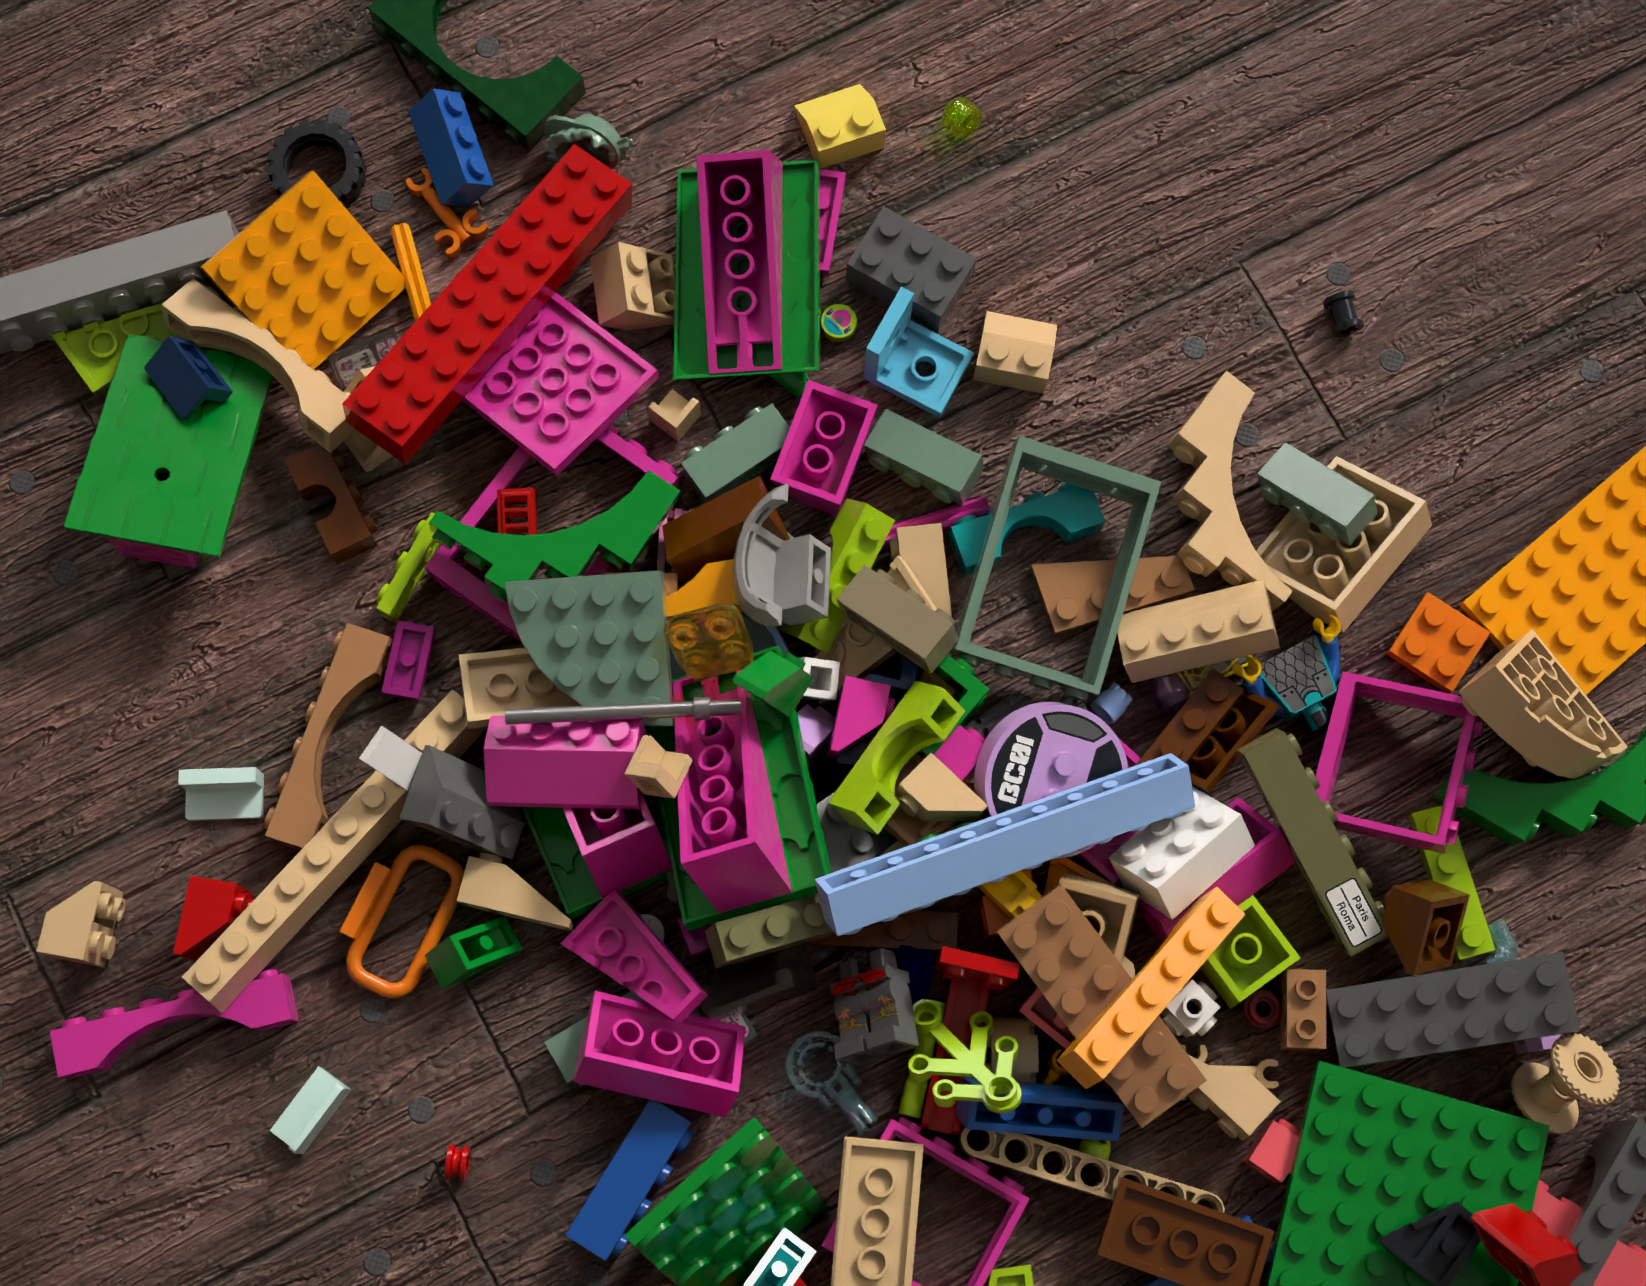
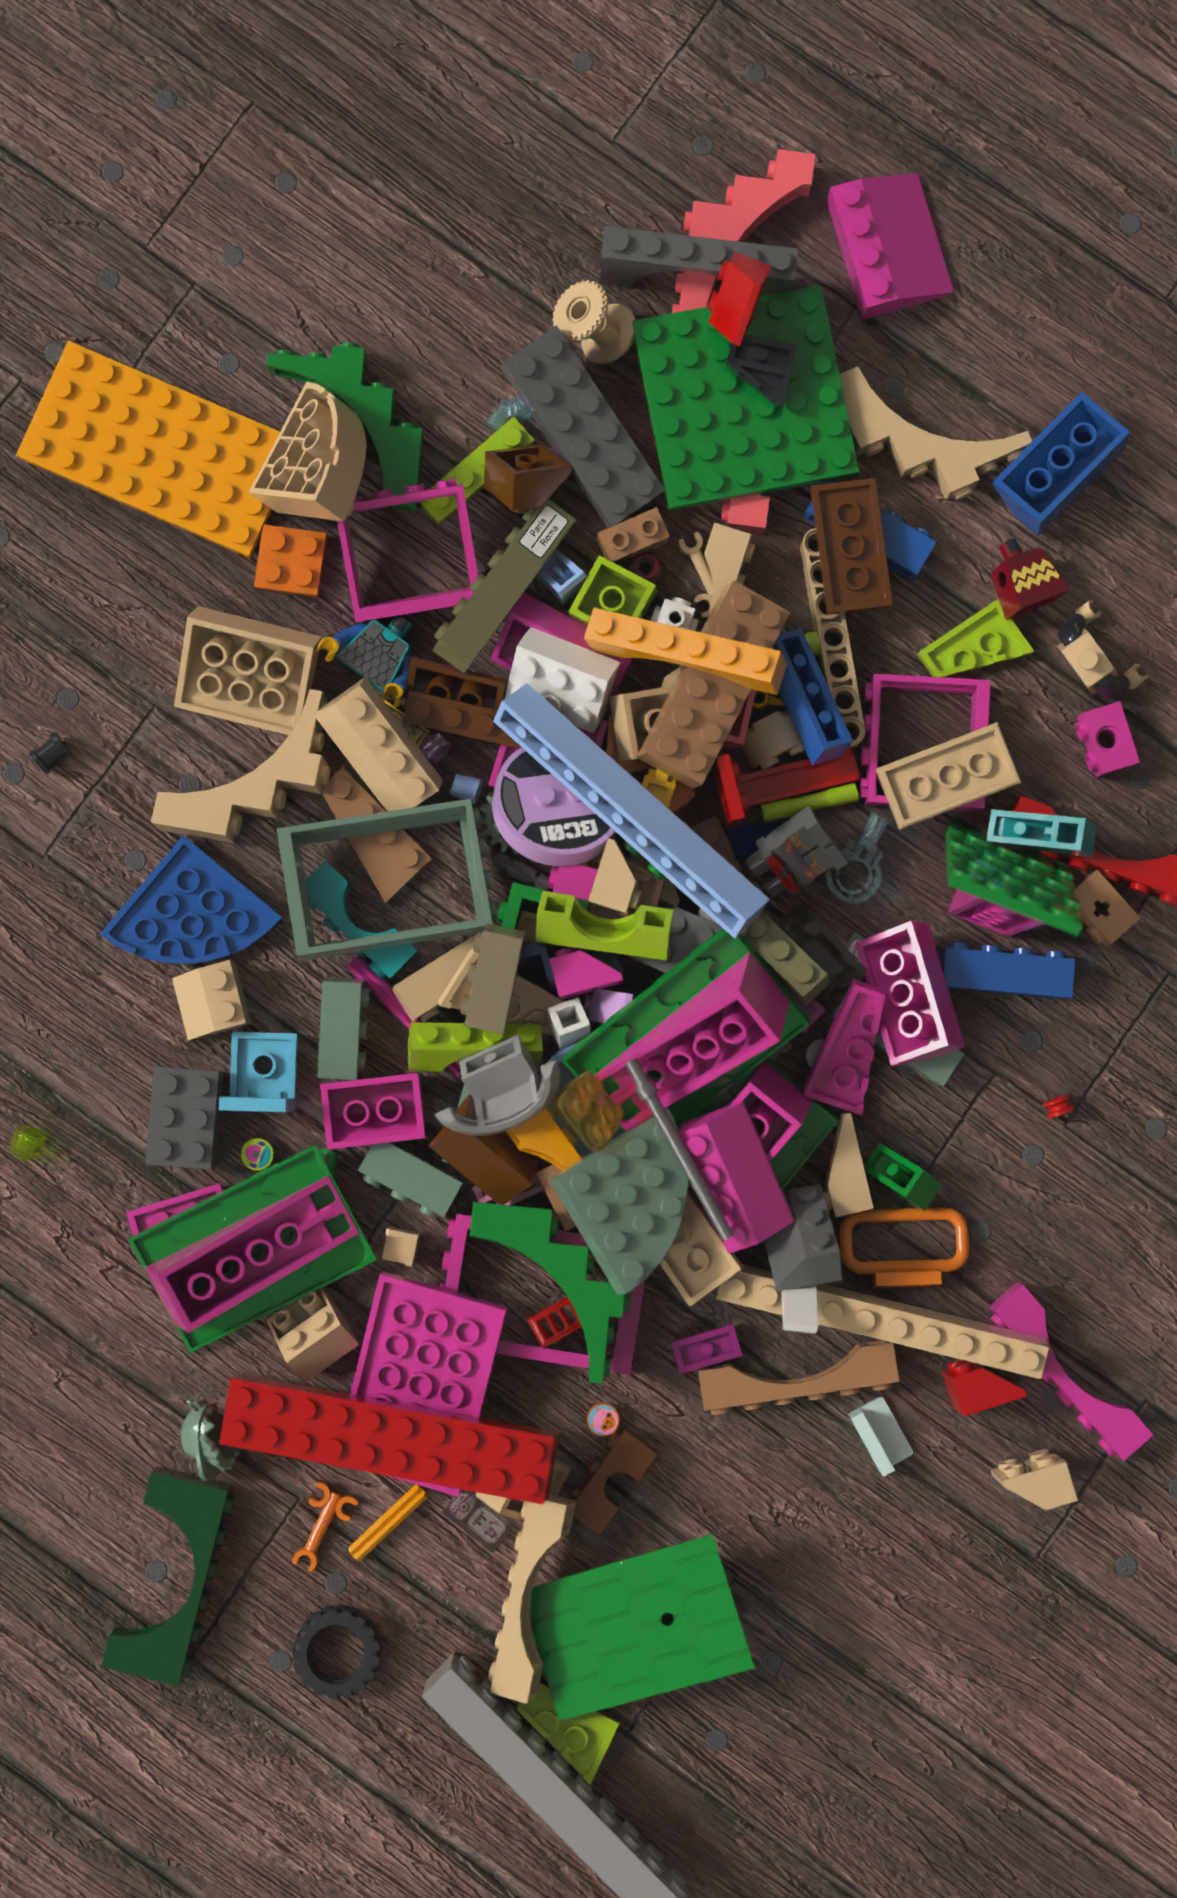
camera: 115 degrees left, 10 degrees up
dark blue panel [144,336,233,419] -> none
light orange plate [201,171,406,370] -> none
light aqua panel [270,1066,351,1154] -> none
lime plate [376,512,440,624] -> none
blue brick [408,88,494,208] -> none
tan panel [624,735,692,799] -> none
green slope [732,651,814,717] -> none
light yellow slope [794,84,886,169] -> none
lime plant [908,999,1022,1113] -> none
brick [1257,442,1378,546] -> none
none -> blue plate [100,835,283,964]
none -> light blue slope [537,548,587,606]
none -> tile [587,1402,620,1437]

